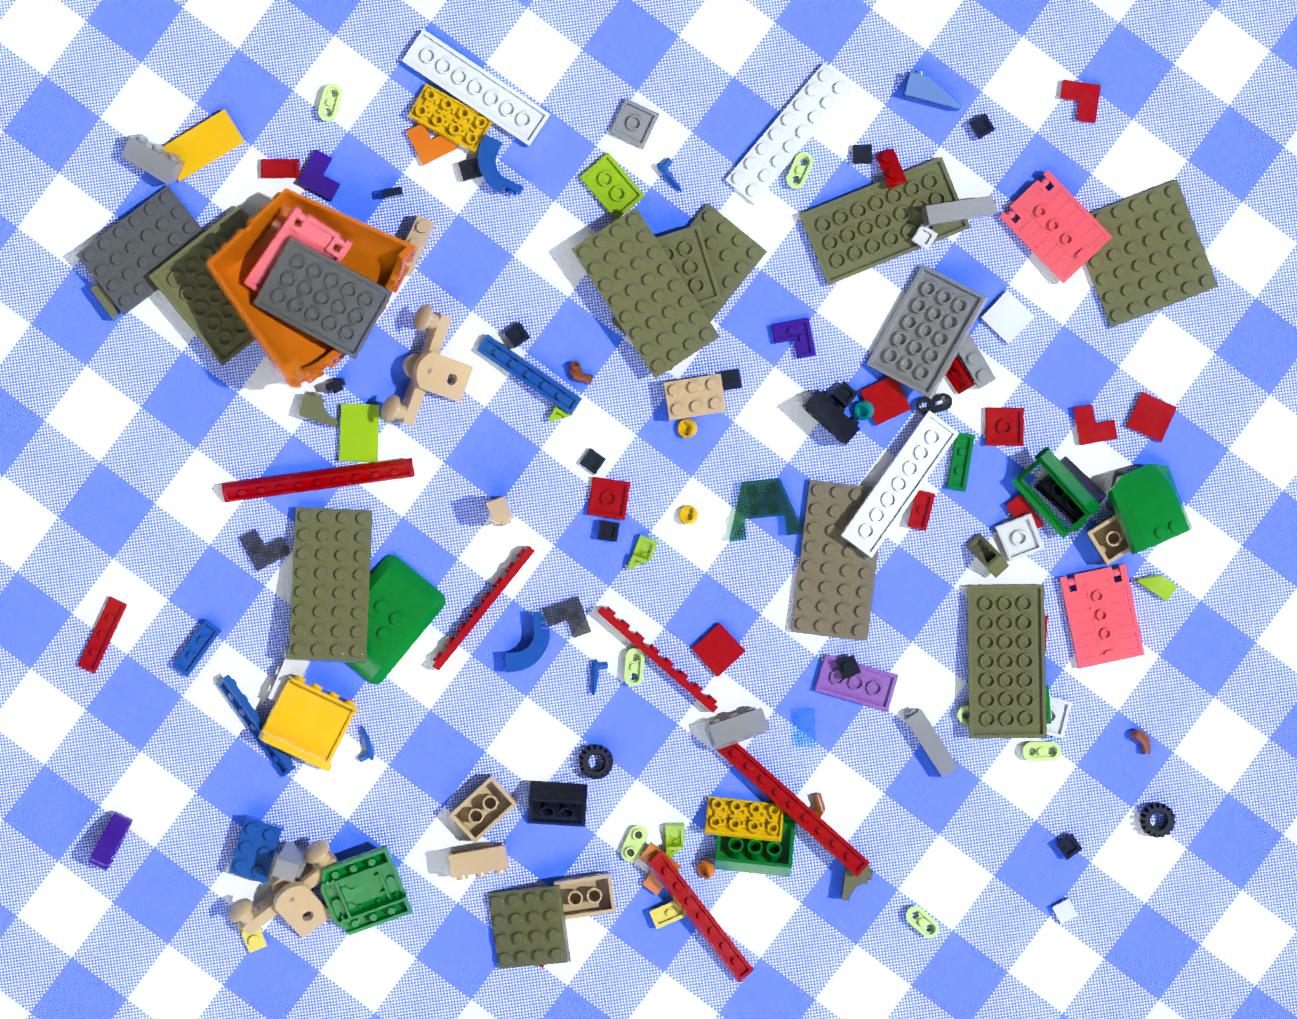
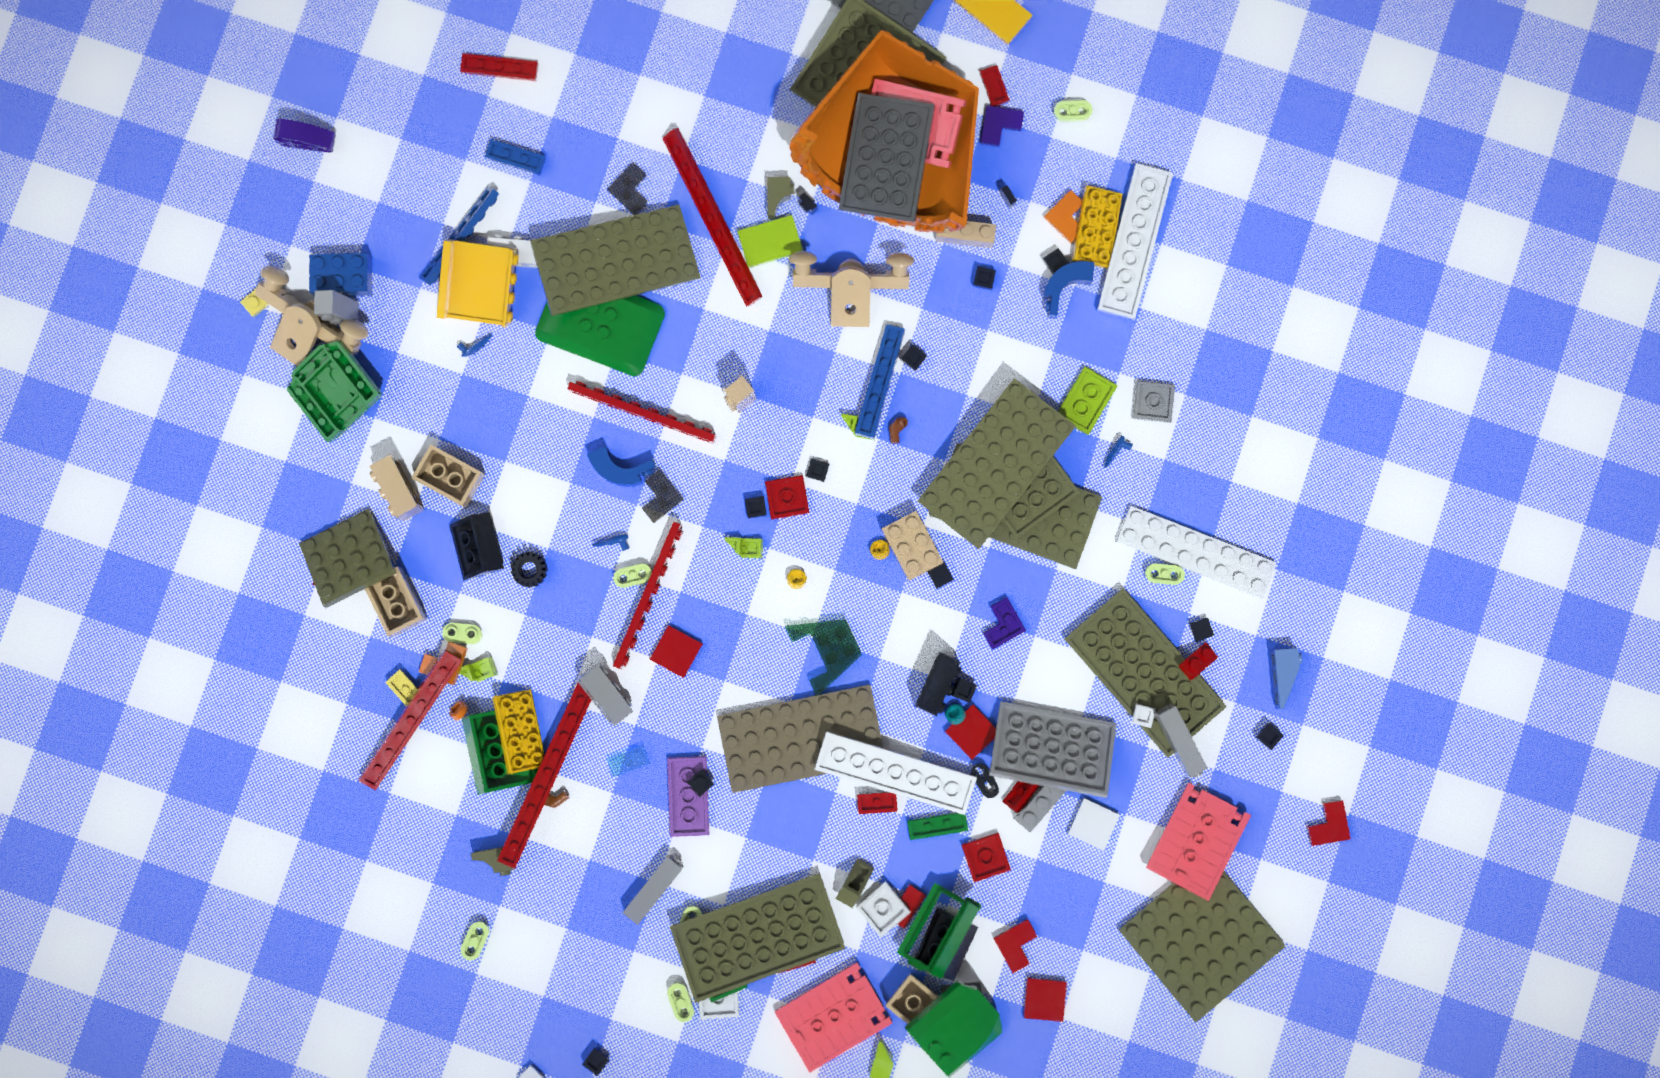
camera: 70 degrees right, 5 degrees down
none -> black plate [973,266,996,290]

